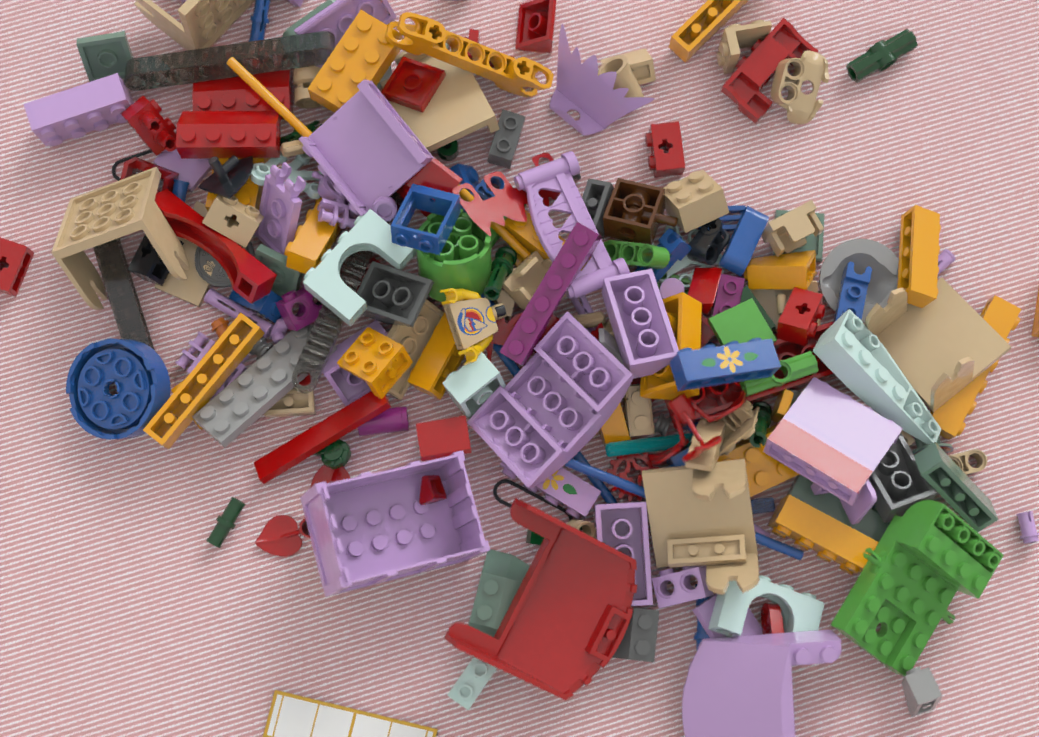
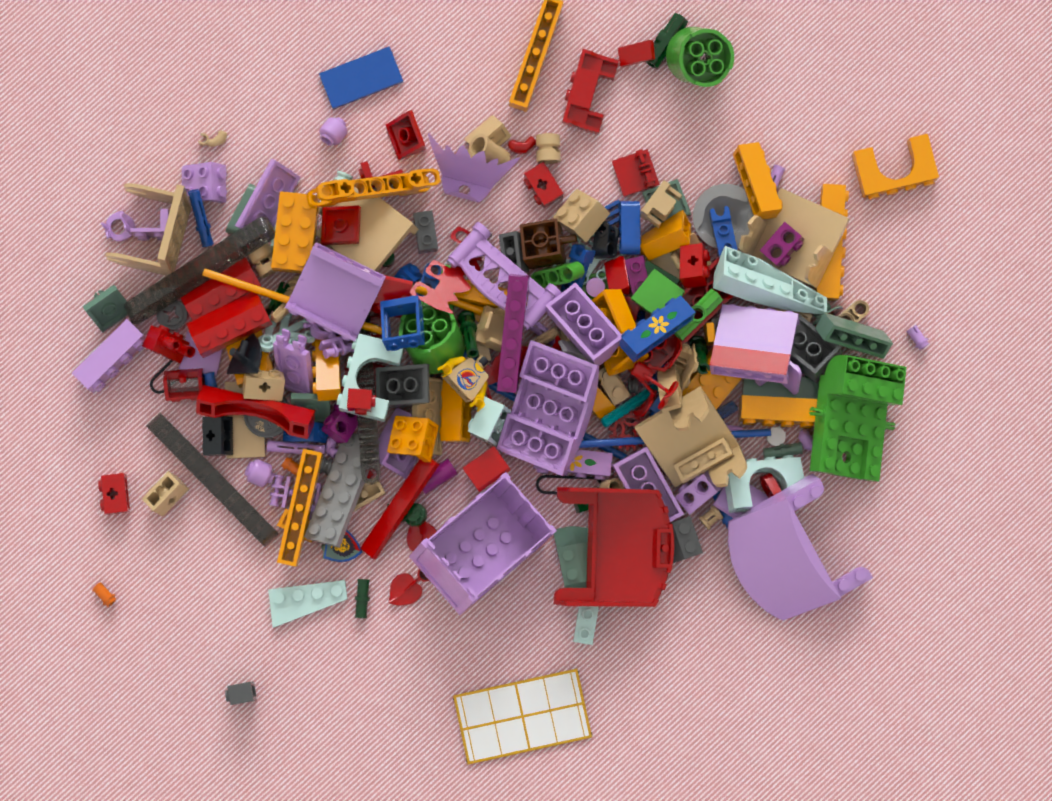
camera: 25 degrees left, 5 degrees up
tan piece [51,167,190,310] -> none
blue brick [66,338,171,440] -> none
lavender tile [372,196,397,222] -> none
red slope [419,475,447,505] -> none
tan bracket [717,20,772,74] -> none
tan piece [770,50,829,125] -> none
light grey slope [902,667,943,717] -> none
none -> tan brick [142,471,189,517]
none -> dark grey gear [157,299,187,330]
none -> dark grey brick [225,681,257,705]
none -> lavender head [244,459,275,487]
none -> light aqua wing [268,580,348,628]
none -> shield [321,530,363,562]
none -> red brick [347,388,376,415]
none -> red arm [508,136,536,154]
none -> tan wheel [536,133,561,164]
none -> red hinge [612,149,660,196]
none -> red tile [618,40,655,67]
none -> bright green brick [666,27,734,87]
none -> tan bush [698,505,723,530]
none -> magenta brick [760,222,804,268]
none -> sand green pin [763,442,803,459]
none -> white tile [766,427,786,446]
none -> lavender arm [798,429,813,451]

